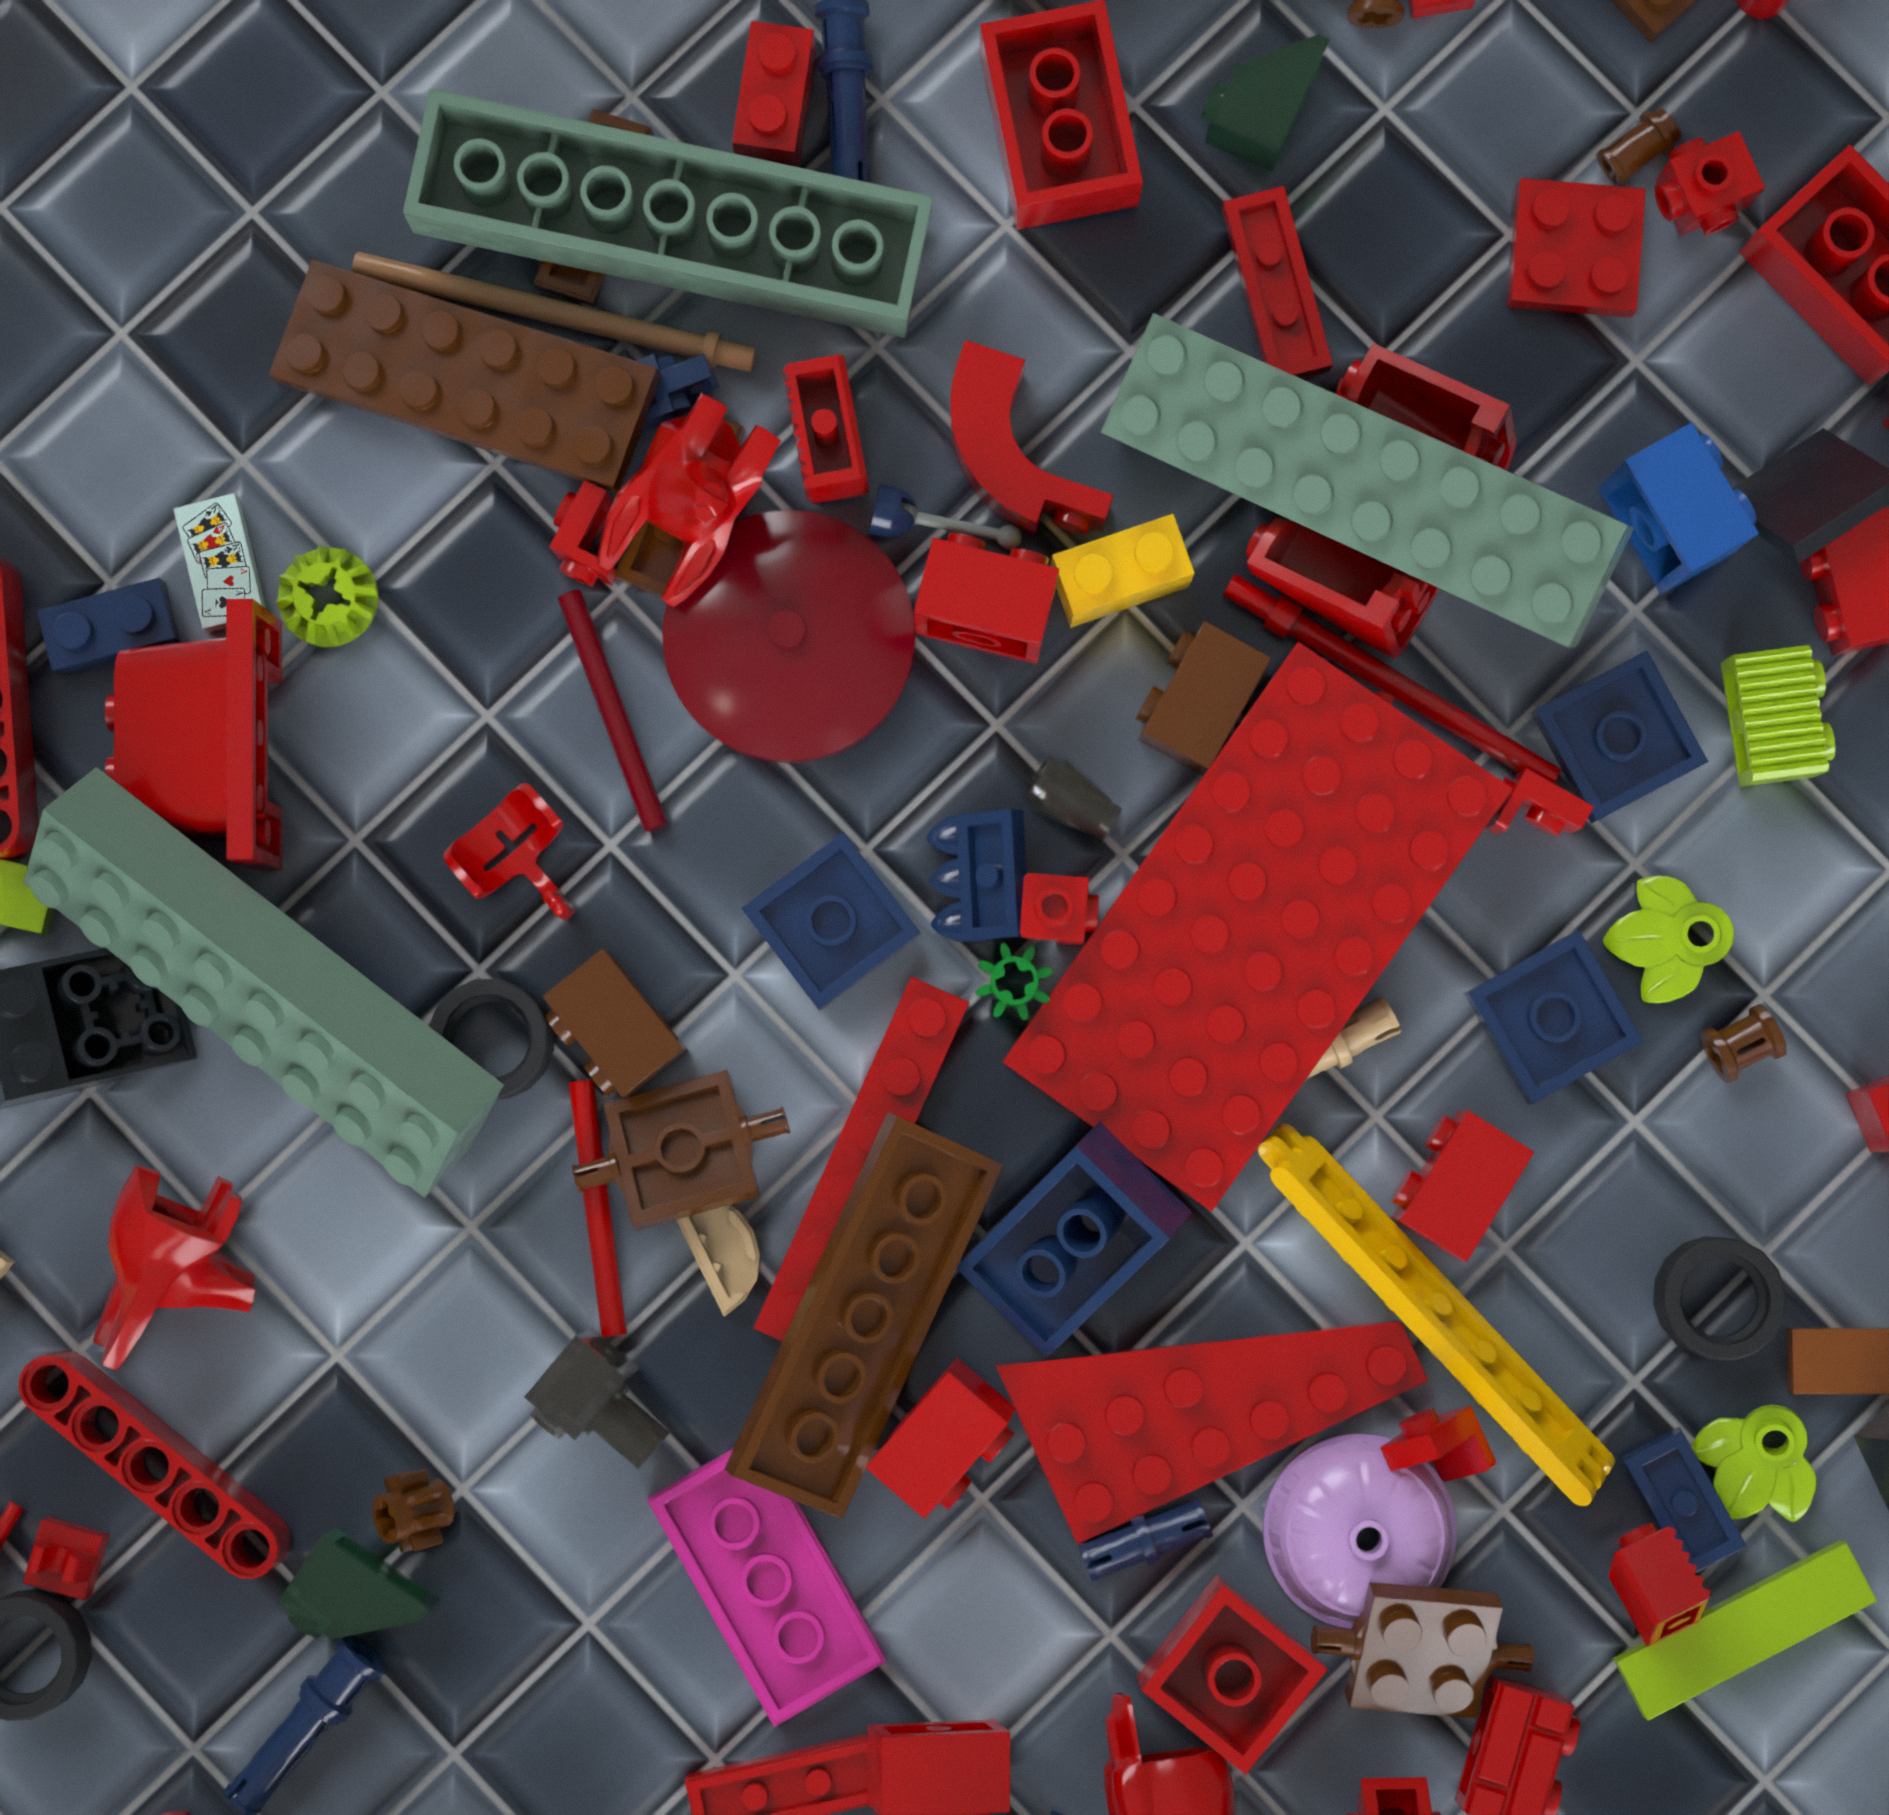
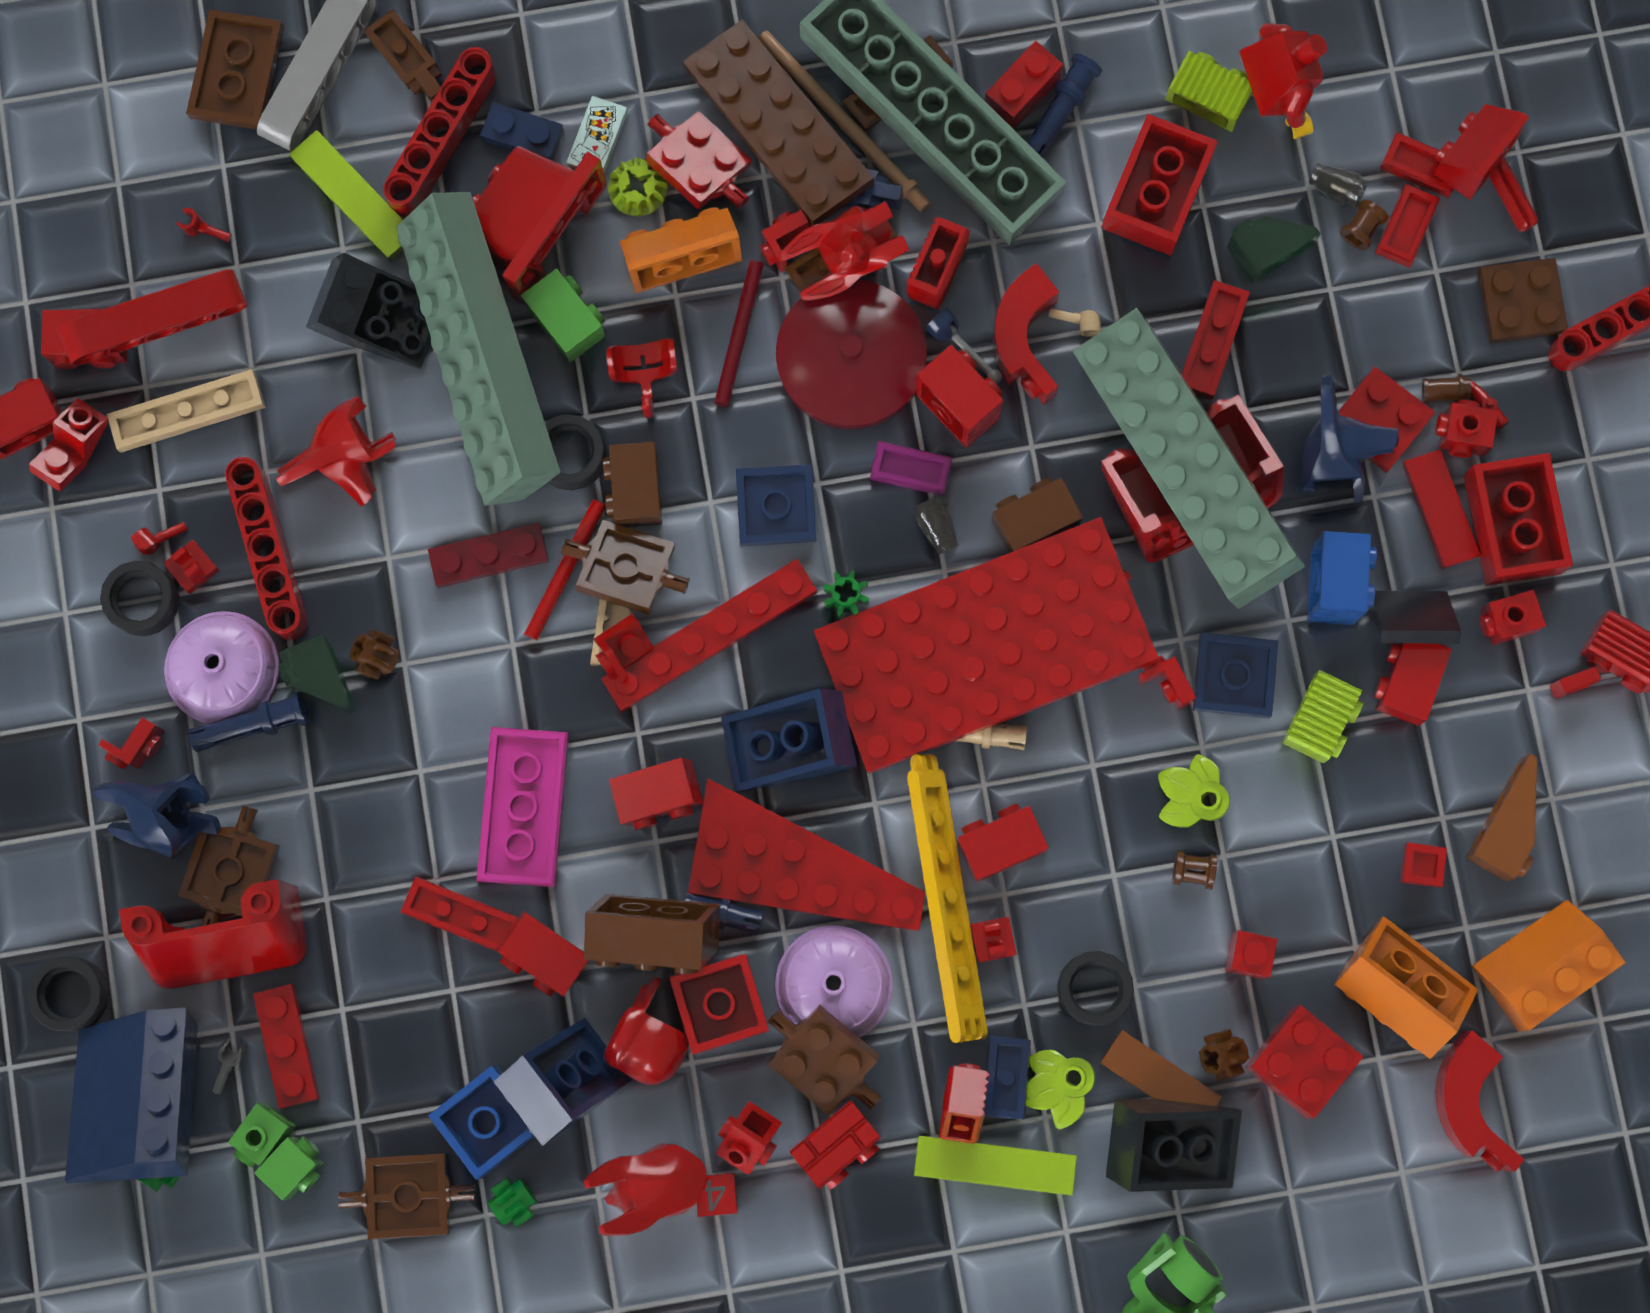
camera: 35 degrees right, 5 degrees down
clear smoke brick [524,1327,670,1469] -> none
reddish brown plate [724,1112,1003,1519] -> none
dark blue plate [926,809,1027,942] -> none
red bracket [1020,873,1099,947] -> none
yellow brick [1050,514,1195,628] -> none
red bar [1222,573,1561,784] -> none
red bracket [1380,1405,1496,1482] -> none
dark blue plate [1464,930,1644,1105] -> none
none -> lavender hat [164,611,280,724]
none -> dark red plate [428,523,549,588]
none -> bright green brick [520,268,606,363]
none -> reddish brown brick [584,894,720,974]
none -> red bracket [593,614,654,682]
none -> orange slope [619,208,743,294]
none -> plate [645,111,752,210]
none -> magenta tile [870,441,953,496]
none -> red tile [970,916,1017,963]
none -> tan hand [1049,308,1101,337]
none -> dark blue piece [1299,375,1399,502]
none -> red tile [1402,449,1481,570]
none -> red helmet [1471,380,1509,430]

